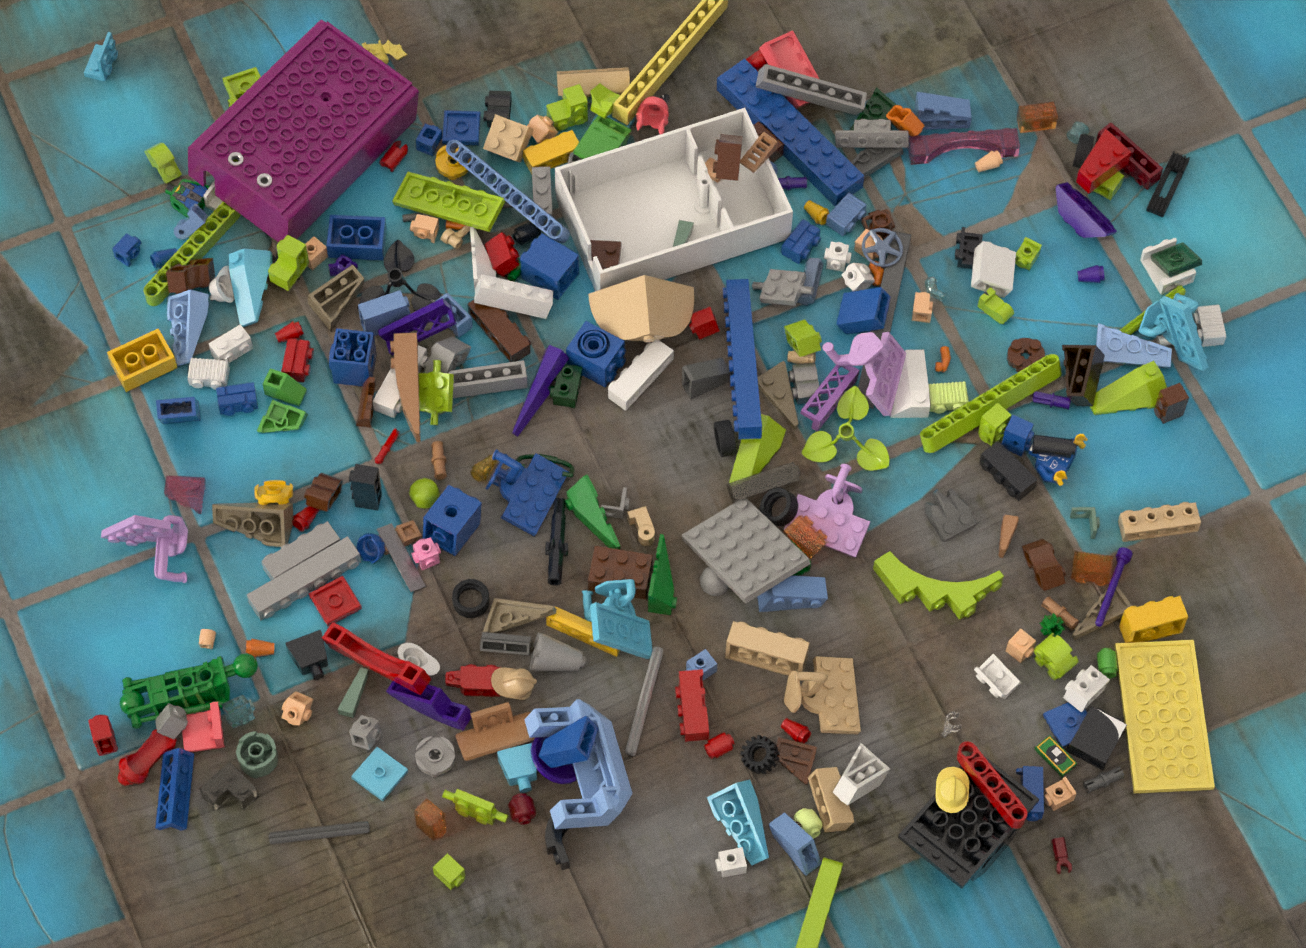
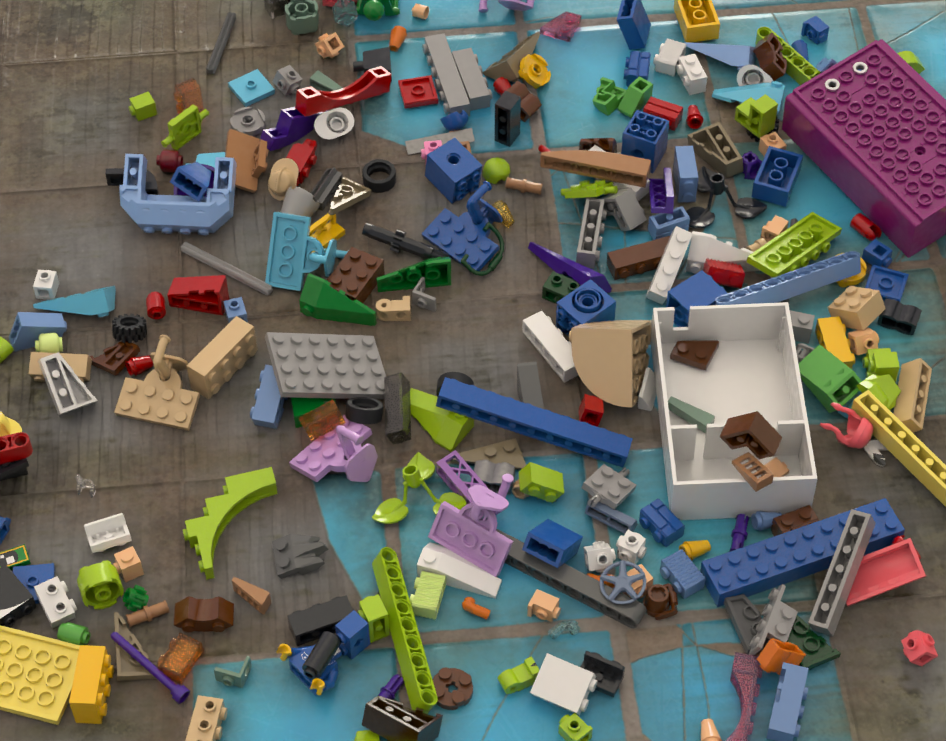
camera: 110 degrees right, 10 degrees down
none -> coral brick [901,630,938,666]

